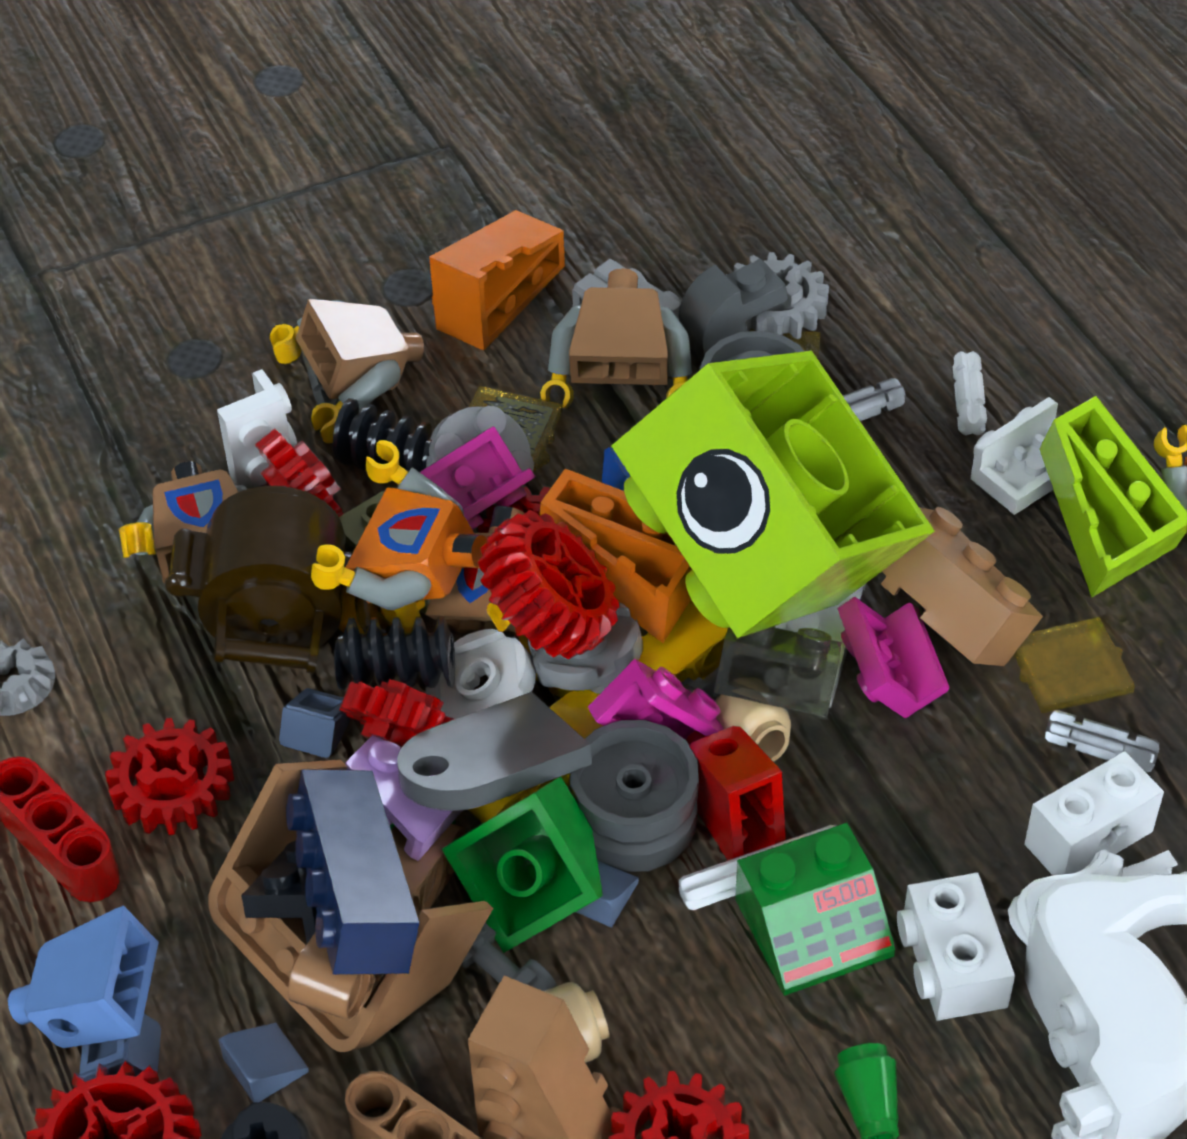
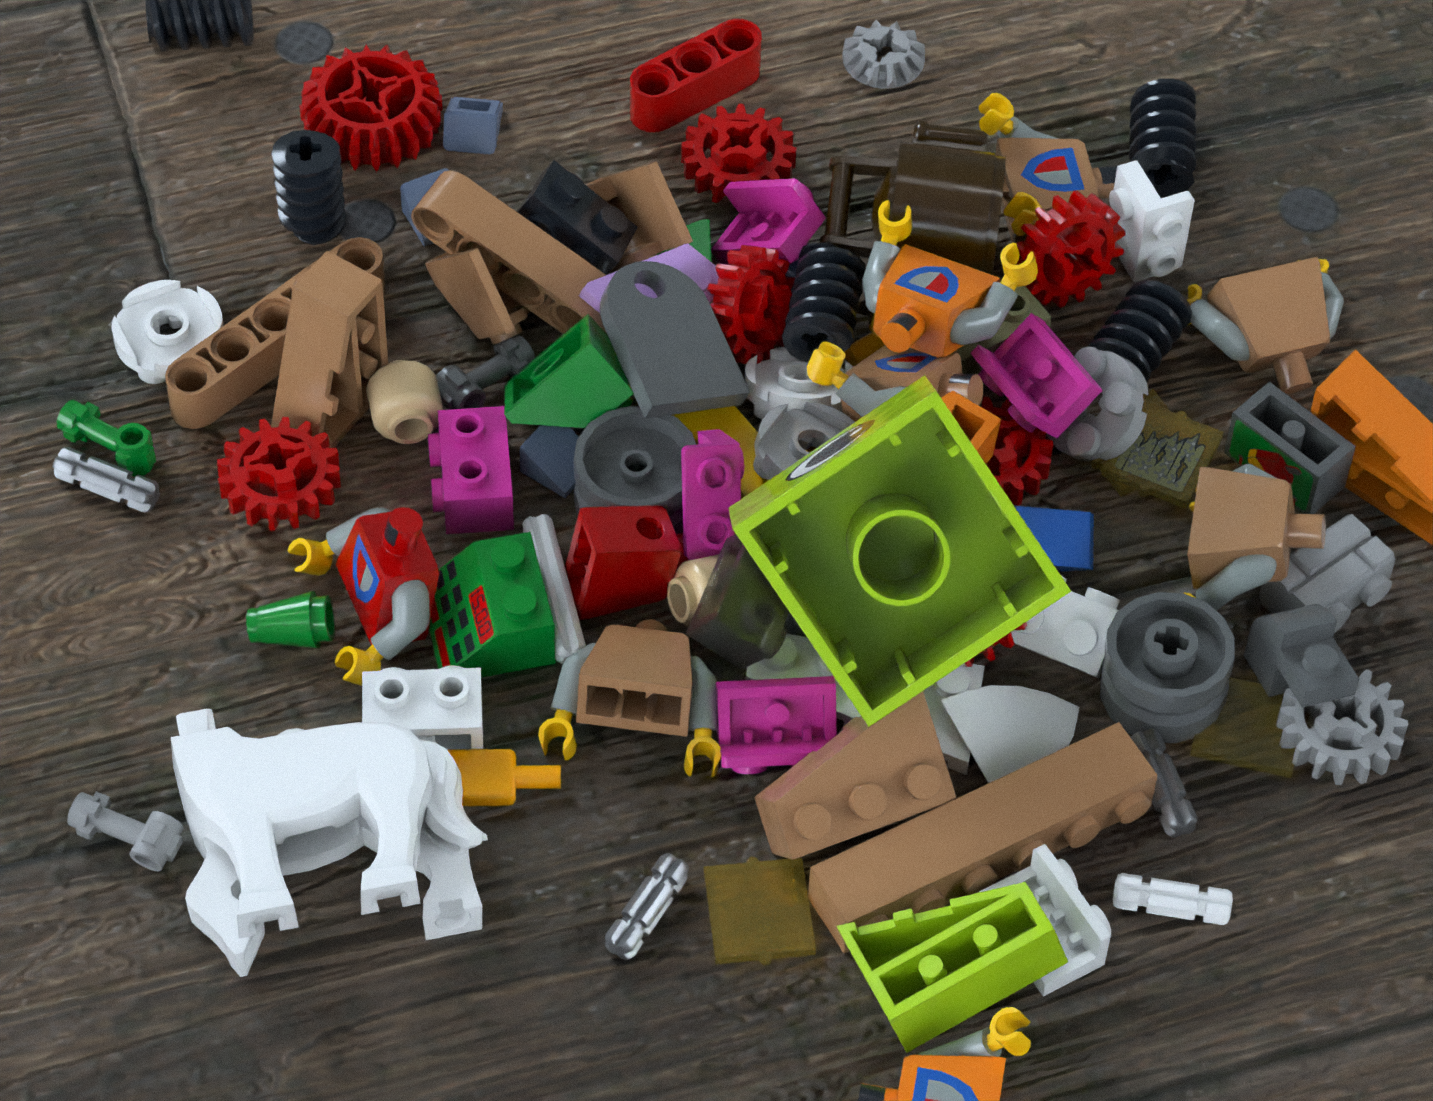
camera: 95 degrees right, 5 degrees up
medium blue torso [8,906,158,1048] -> none
brick [286,769,420,975] -> none
red gear [477,510,620,660] -> none
white brick [1024,751,1164,875] -> none
none -> torso [288,507,439,686]
none -> dark pink brick [428,406,514,534]
none -> light orange piece [447,749,561,806]
none -> medium nougat torso [538,619,721,777]
none -> dark pink bracket [711,178,826,265]
none -> medium nougat brick [808,722,1158,953]
none -> black piece [1129,79,1196,197]
none -> dark grey brick [1224,382,1356,514]

